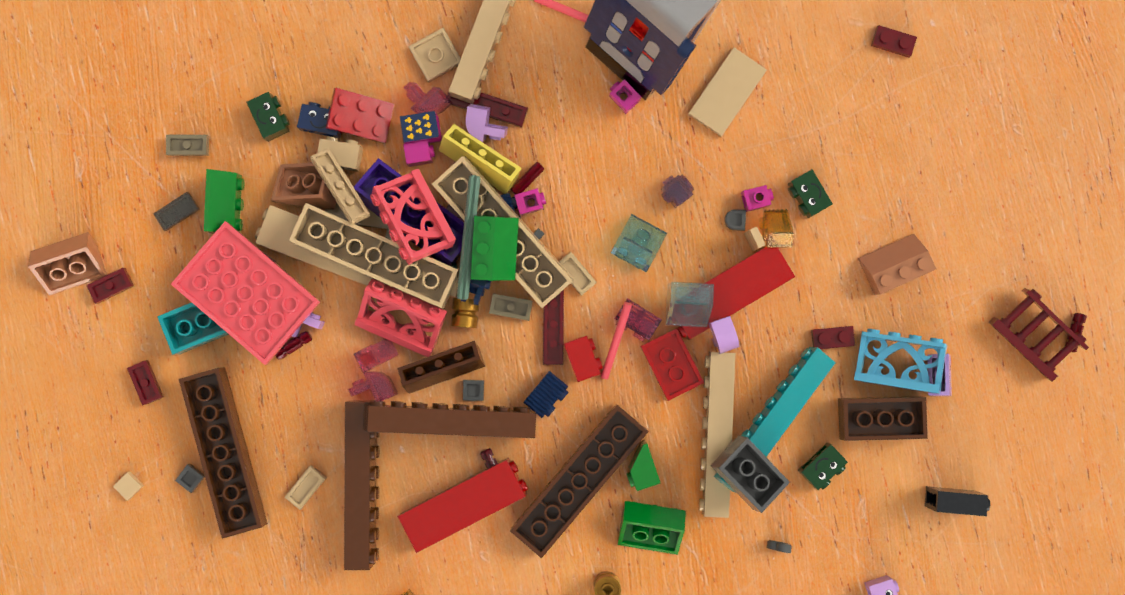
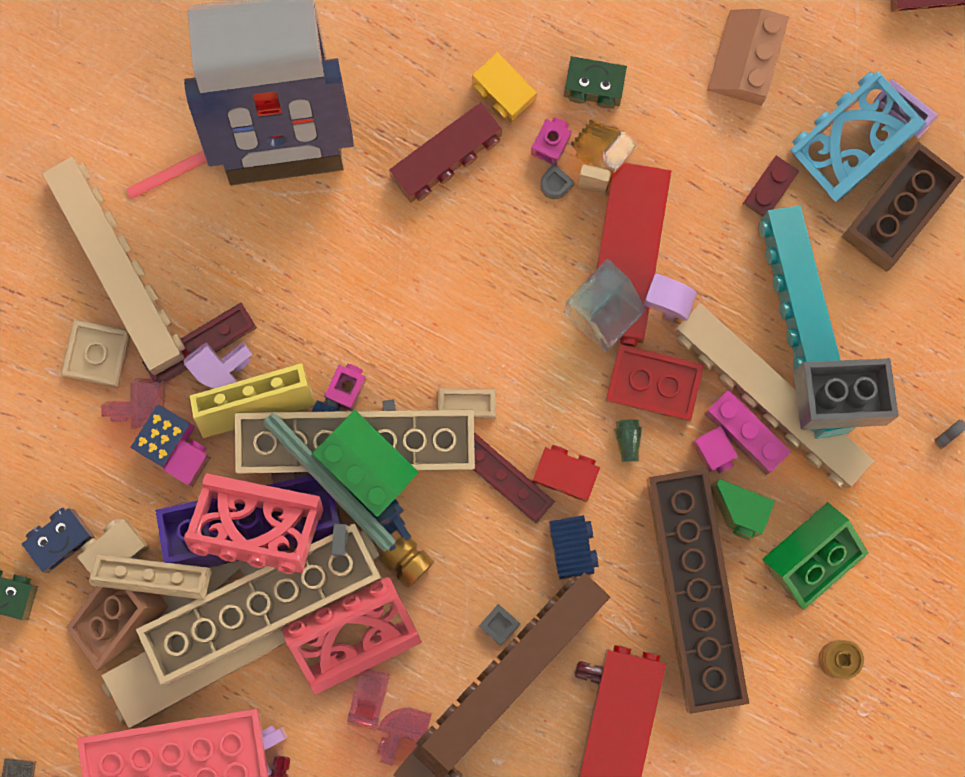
camera: 55 degrees left, 5 degrees down
green slope [204,169,245,234] -> none
plate [326,88,394,144] -> none
reddish brown brick [397,341,485,394] -> none
dark tan plate [489,294,533,321] -> none
dark red axle [511,162,544,195] -> none
coral bar [601,302,632,379] -> none
dark pink brick [609,79,641,114] -> none
clear light blue slope [611,214,667,272] -> none
clear pink brick [614,298,662,342] -> none
brick [661,175,694,209] -> none
tan tile [688,48,767,137] -> none
dark green brick [798,443,848,490] -> none
none -> dark grey tile [331,524,349,557]
none -> dark red brick [389,102,502,203]
none -> yellow brick [472,52,537,123]
none -> clear green cone [613,419,642,462]
none -> dark pink brick [692,426,738,474]
none -> dark pink brick [704,390,791,475]

